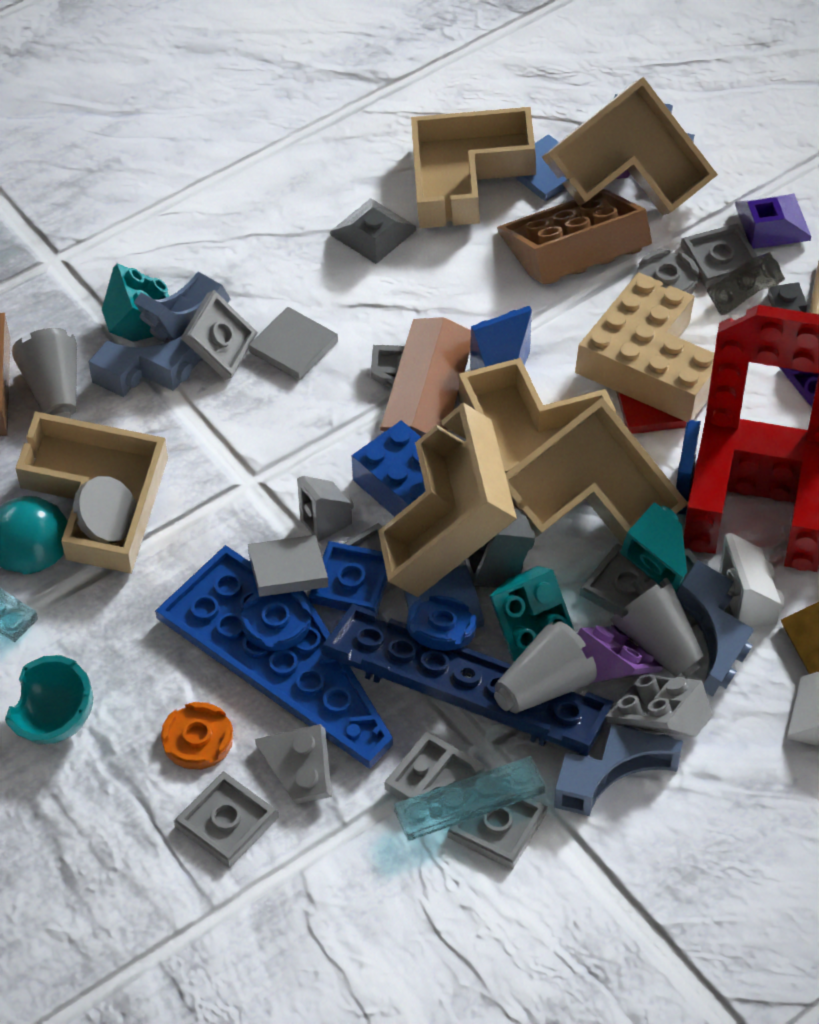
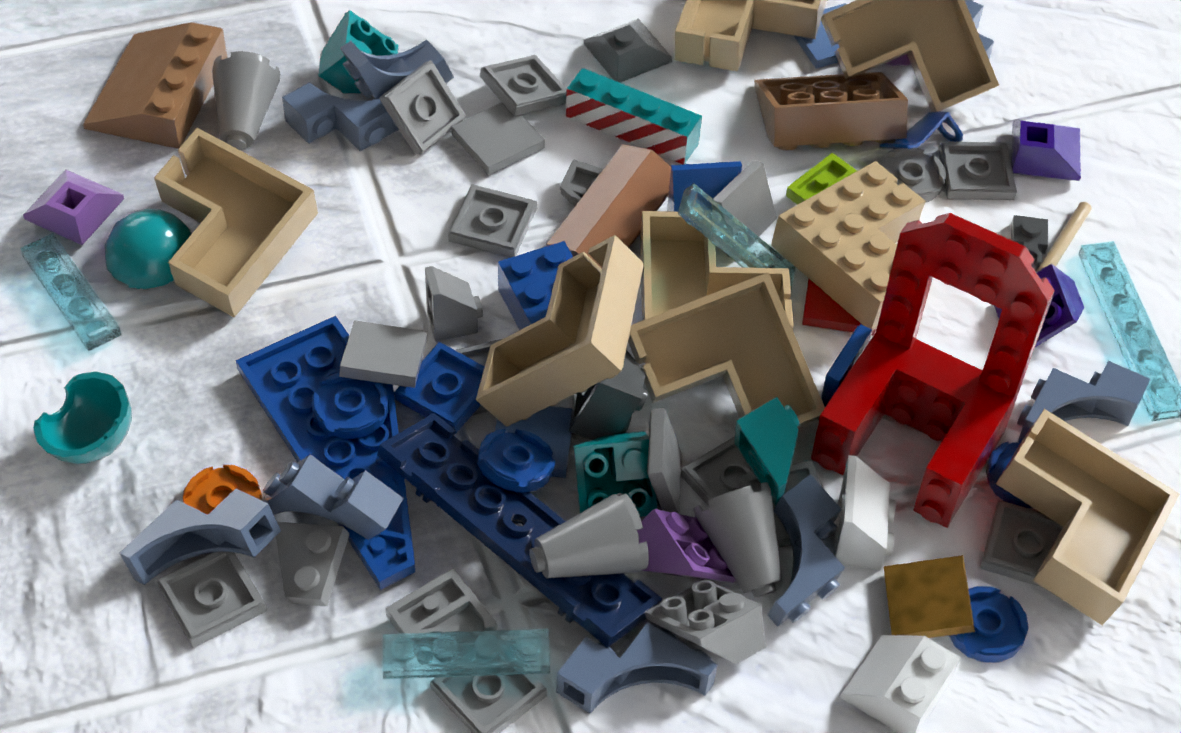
camera: 15 degrees right, 0 degrees up
light grey tile [73,476,137,544] -> none
clear smoke bracket [707,252,785,316] -> none
none -> sand blue arch [119,489,281,585]
none -> sand blue arch [263,454,403,540]
none -> light grey tile [448,184,537,258]
none -> light grey tile [479,55,566,116]
none -> brick [565,68,702,165]
none -> light grey tile [647,408,681,514]
none -> clear light blue plate [678,183,796,291]
none -> light grey tile [712,160,777,259]
none -> lime plate [786,153,858,205]
none -> blue piece [879,112,963,149]

